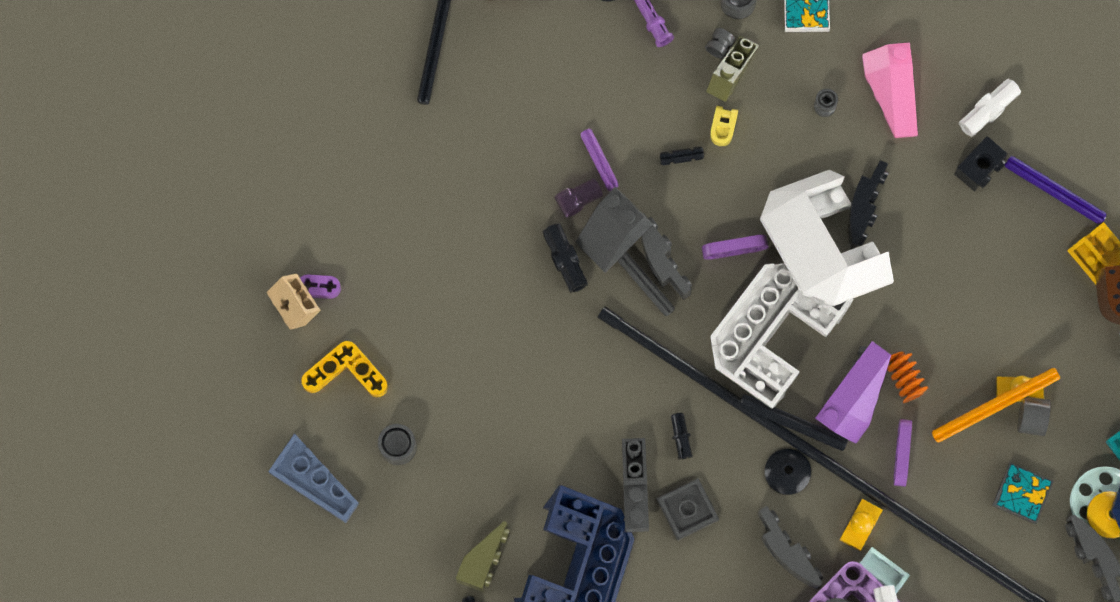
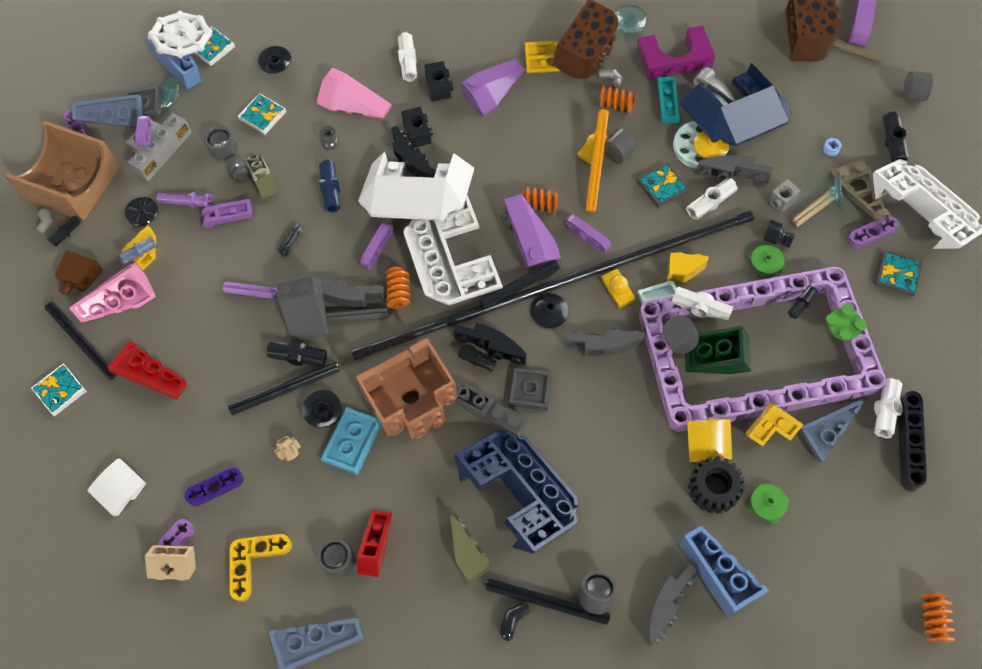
camera: 55 degrees left, 10 degrees down
clear purple piece [555,178,603,218] -> none
light yellow plate [710,106,739,146] -> none
dark purple axle [1005,156,1107,225] -> none
none -> tile [31,363,87,416]
none -> bright pink wedge [69,262,156,323]
none -> white slope [87,459,146,516]
none -> red wing [108,340,187,400]
none -> sand blue axle [119,236,157,264]
none -> yellow slope [121,225,156,271]
none -> dark purple beam [185,468,243,506]
none -> medium lavender plate [201,199,253,228]
none -> black axle [228,362,340,415]
none -> tan gear [274,436,301,461]
none -> black dish [302,390,342,428]
none -> dark blue piece [319,160,341,213]
none -> medium azure tile [321,407,381,475]
none -> nougat piece [356,338,458,440]
none -> red slope [357,510,392,577]
none -> orange piece [386,267,411,309]
none -> black brick [401,106,433,148]
none -> black slope [453,323,527,365]
none -> medium lavender wedge [461,59,525,117]
none -> orange piece [599,85,637,114]
none -> yellow slope [667,252,709,283]
none -> white piece [686,178,738,220]

